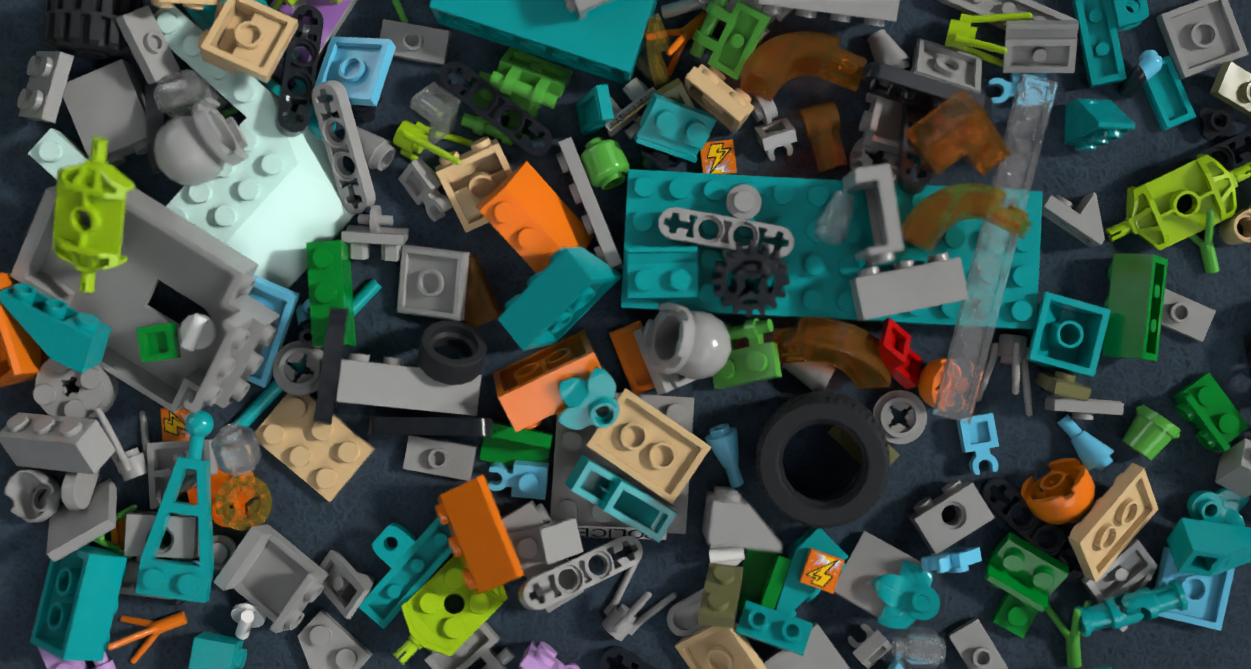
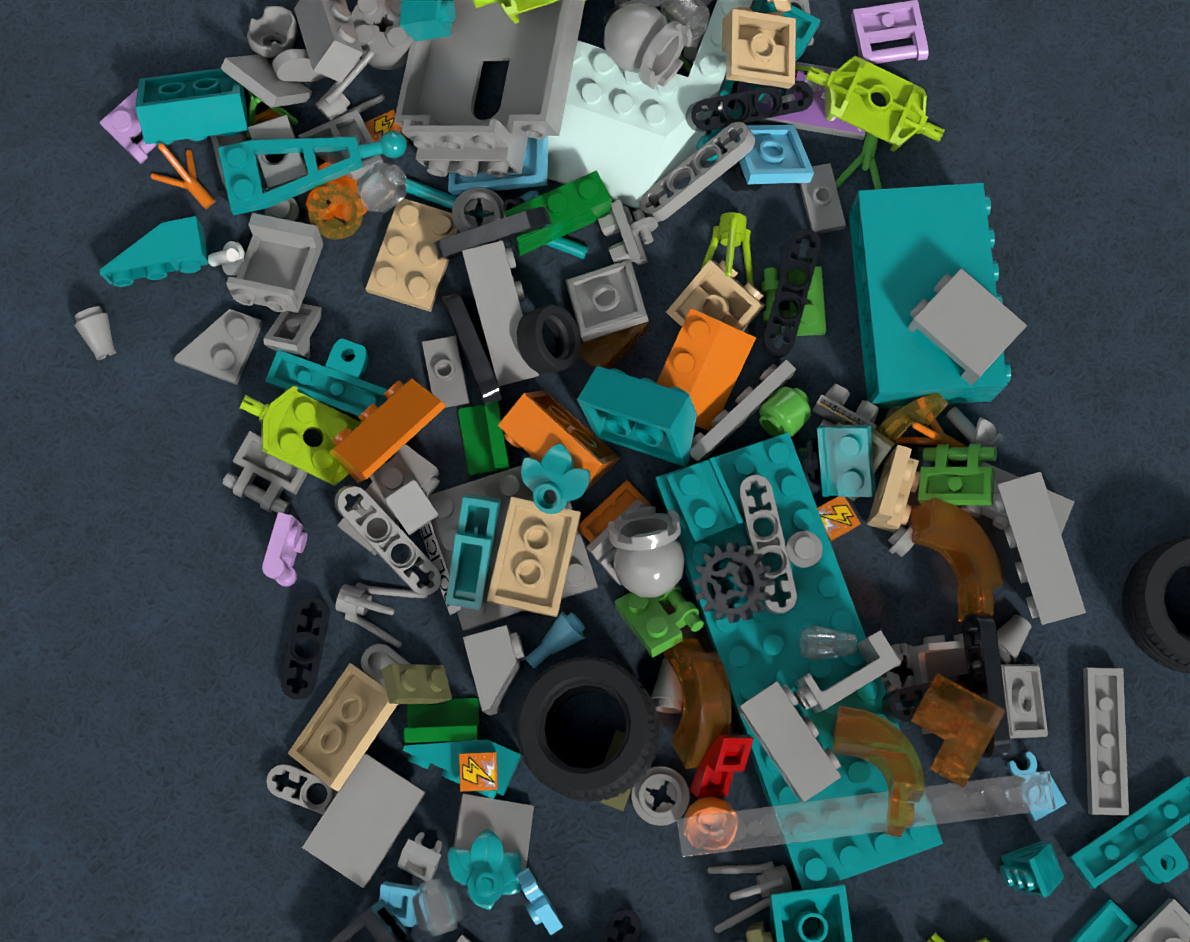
camera: 75 degrees right, 10 degrees down
green plate [136,323,181,363] -> none
white plate [180,313,217,351] -> none
light grey cone [343,127,396,171] -> none
light grey plate [398,157,453,222] -> none
clear panel [410,82,461,144] -> none
medium azure plate [488,460,549,500] -> none
bright green plate [489,46,573,109] -> none
teal tile [576,84,614,135] -> none
white plate [709,545,745,566] -> none
teal hinge [736,600,813,656] -> none
light grey tile [754,118,797,161] -> none
clear orange piece [799,100,848,173] -> none
light grey brick [908,479,995,555] -> none
lime plant [945,12,1033,67] -> none
medium azure plate [956,412,999,475] -> none
light grey plate [1003,20,1079,73] -> none
light grey slope [1042,192,1105,248] -> none
arm [1118,50,1162,99] -> none

